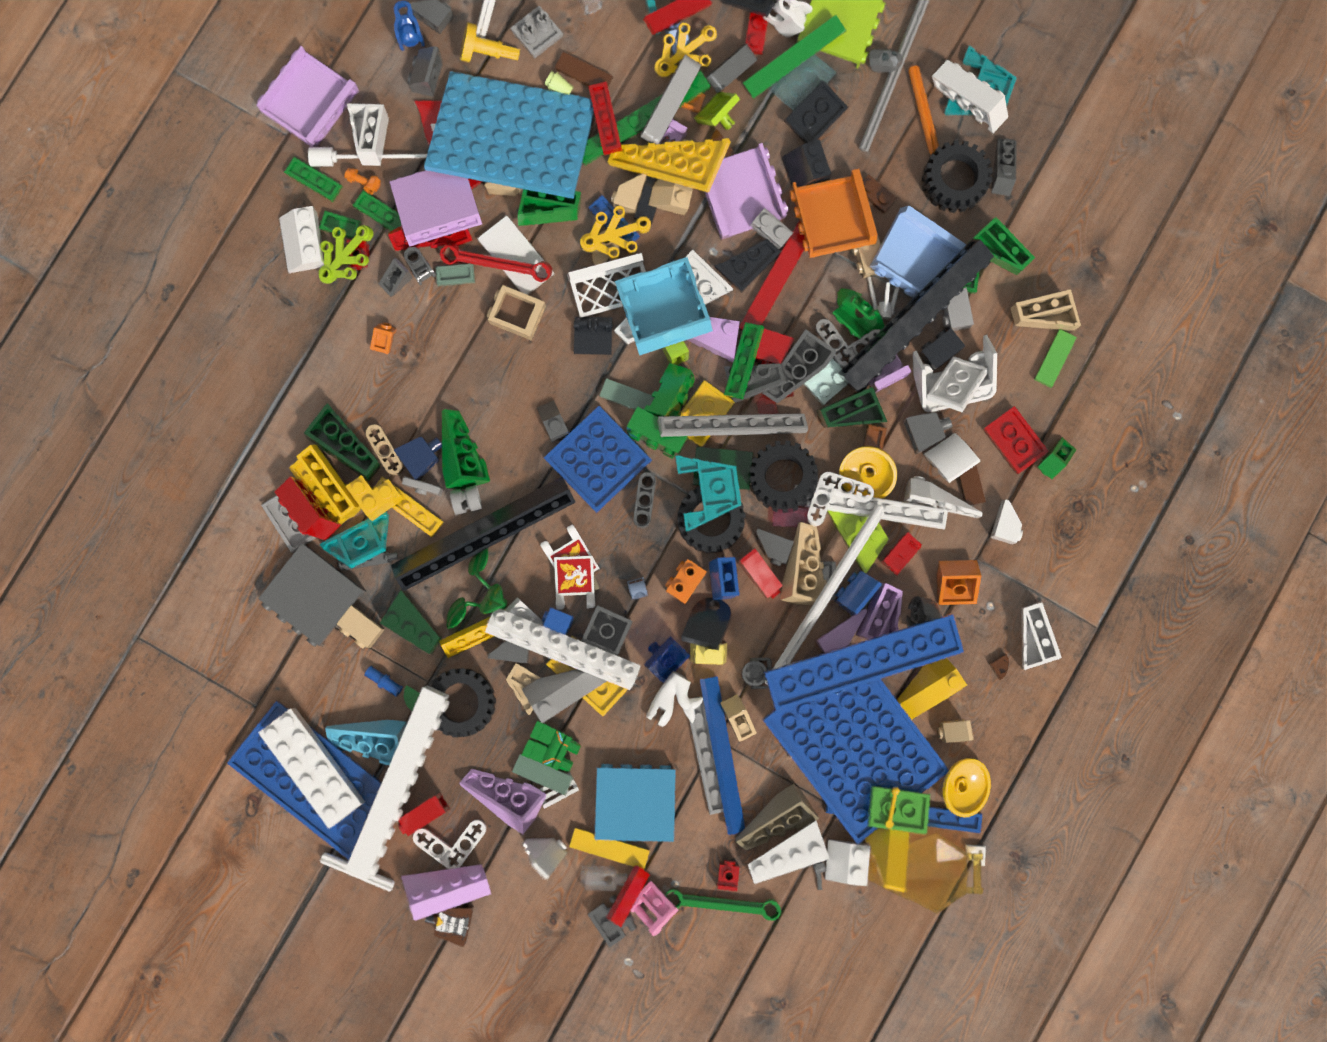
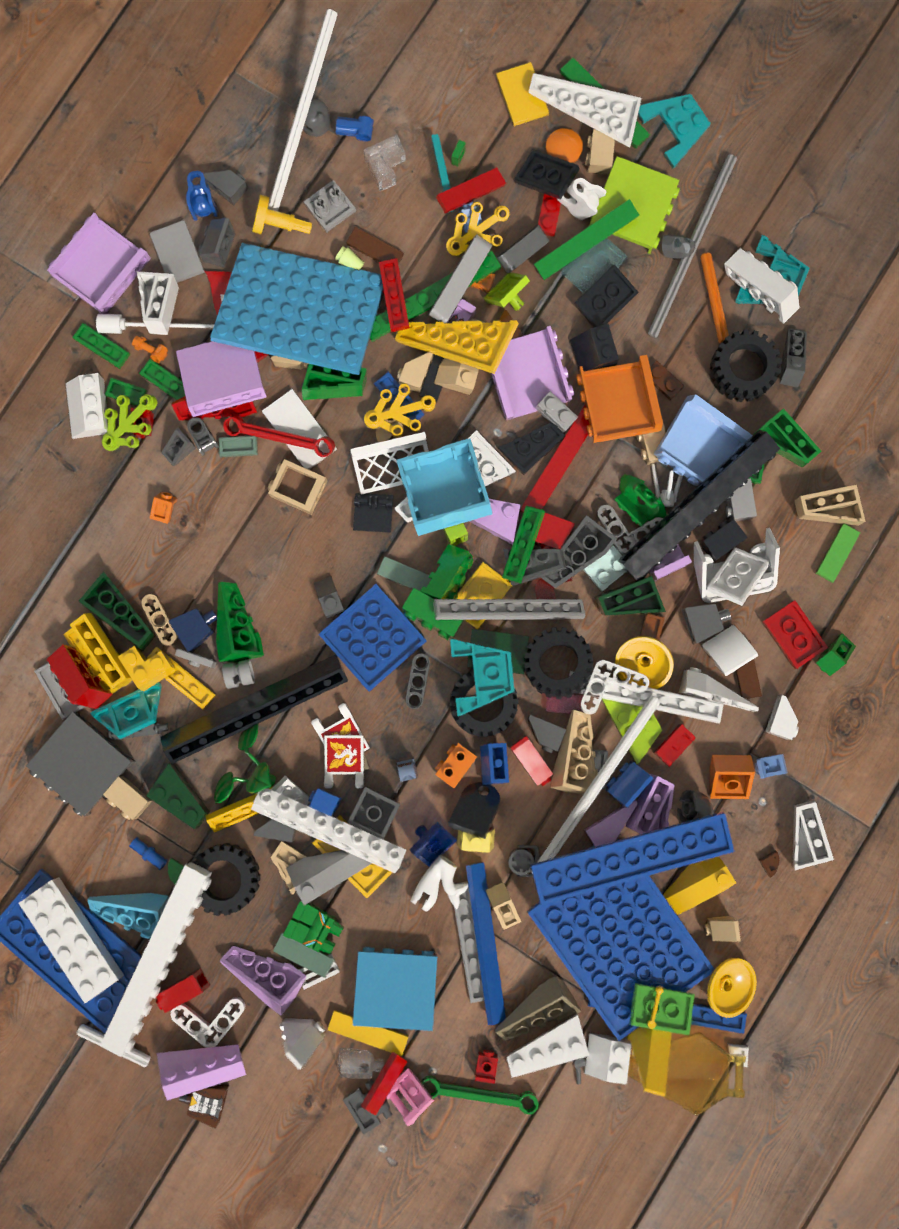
camera: 10 degrees right, 0 degrees up
none -> light grey tile [150,220,205,283]
none -> medium blue bracket [755,754,788,779]

